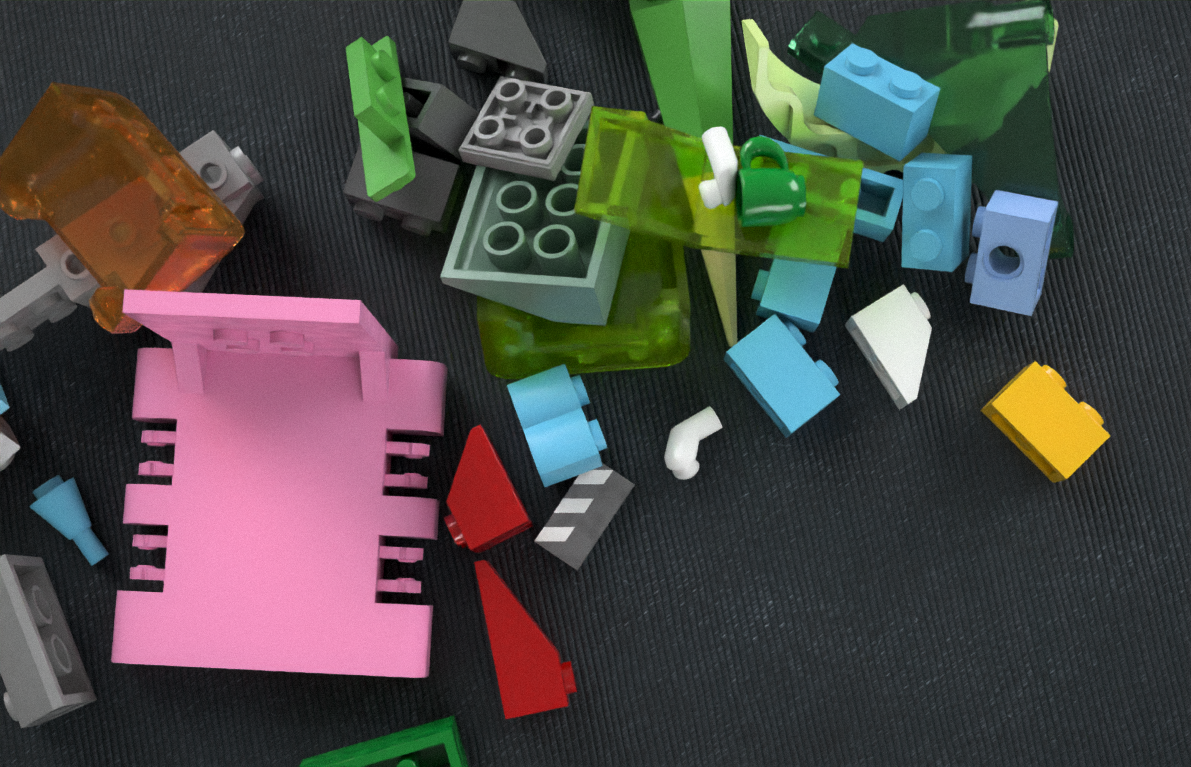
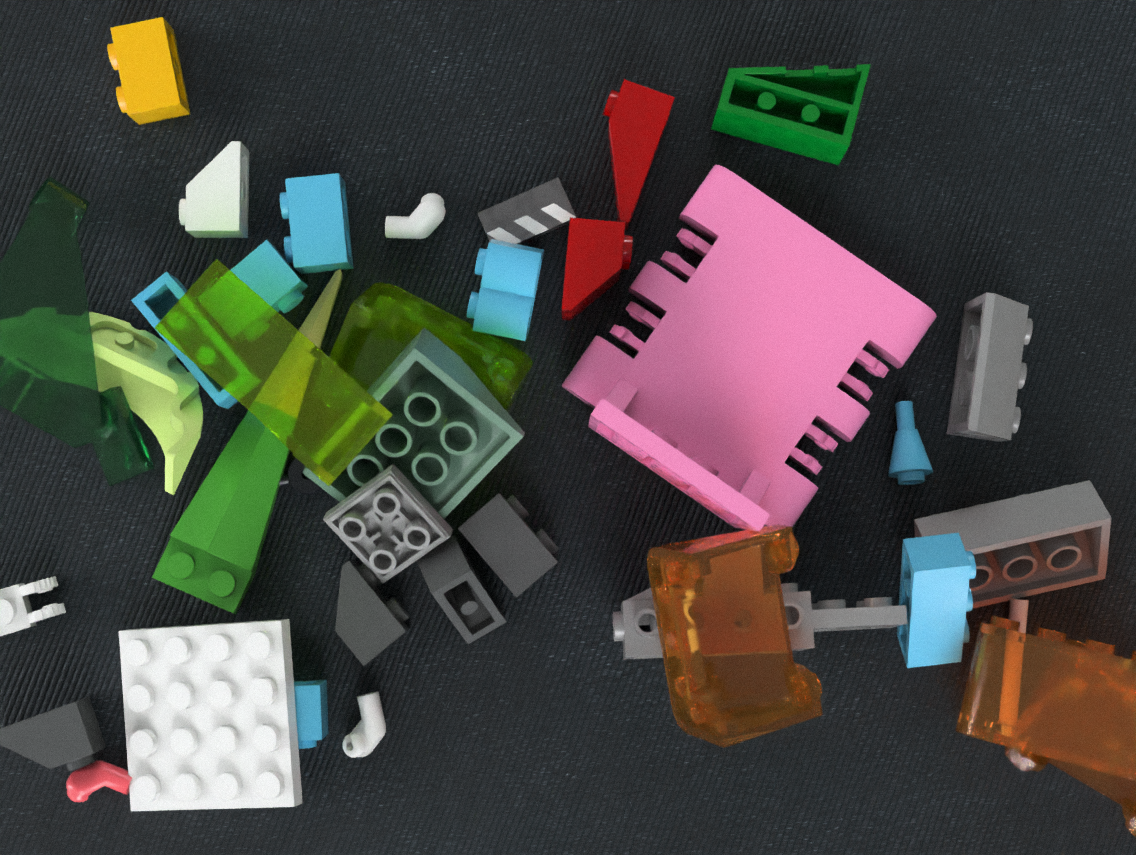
camera: 150 degrees left, 5 degrees up
bright green bracket [346,36,416,202] -> none
white arm [698,127,738,209] -> none
green piece [735,136,806,227] -> none
medium azure brick [814,43,941,162] -> none
medium azure brick [901,152,972,272] -> none
light blue brick [965,190,1058,316] -> none

